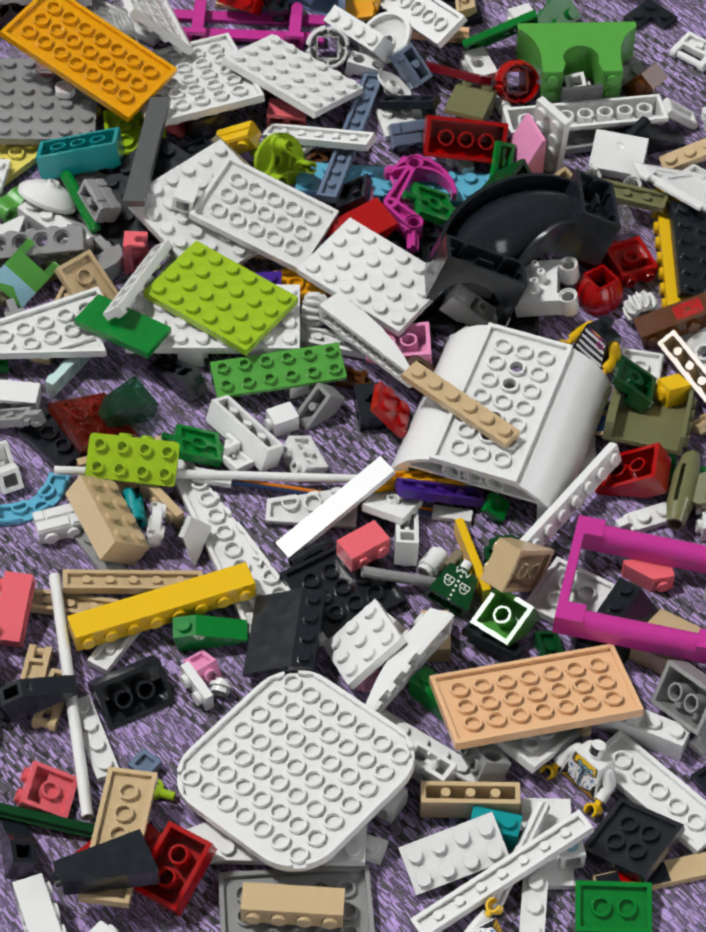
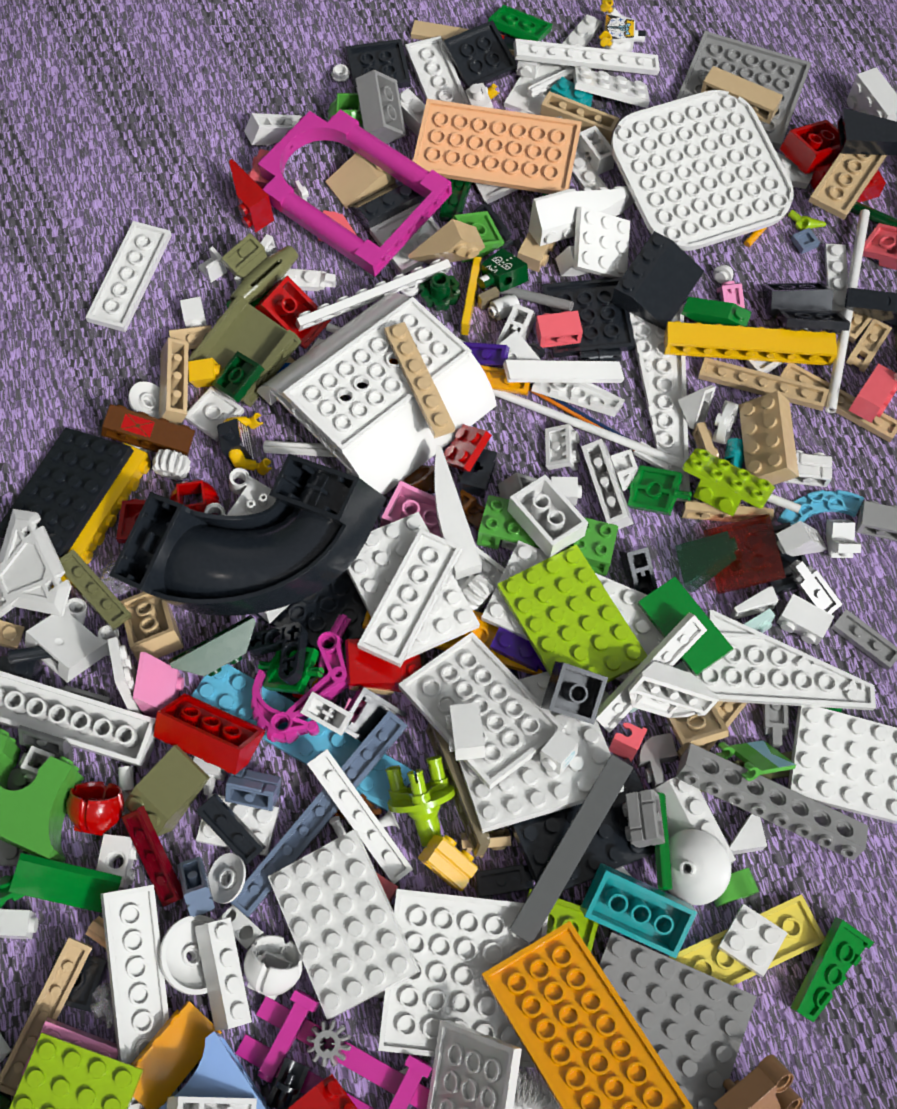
camera: 155 degrees left, 15 degrees up
white plate [179,661,214,711] -> none
green tile [489,141,516,178] -> none
none -> black beam [247,622,308,685]
none -> white slope [300,692,354,736]
none -> light grey gear [307,1020,351,1067]
none -> white plate [357,528,462,668]
none -> white brick [446,702,485,761]
none -> white brick [507,475,588,558]
none -> brick [541,661,608,725]
none -> white wedge [628,661,719,718]
none -> white slope [730,586,778,620]
none -> white slope [776,521,828,556]
none -> black plate [777,309,851,333]

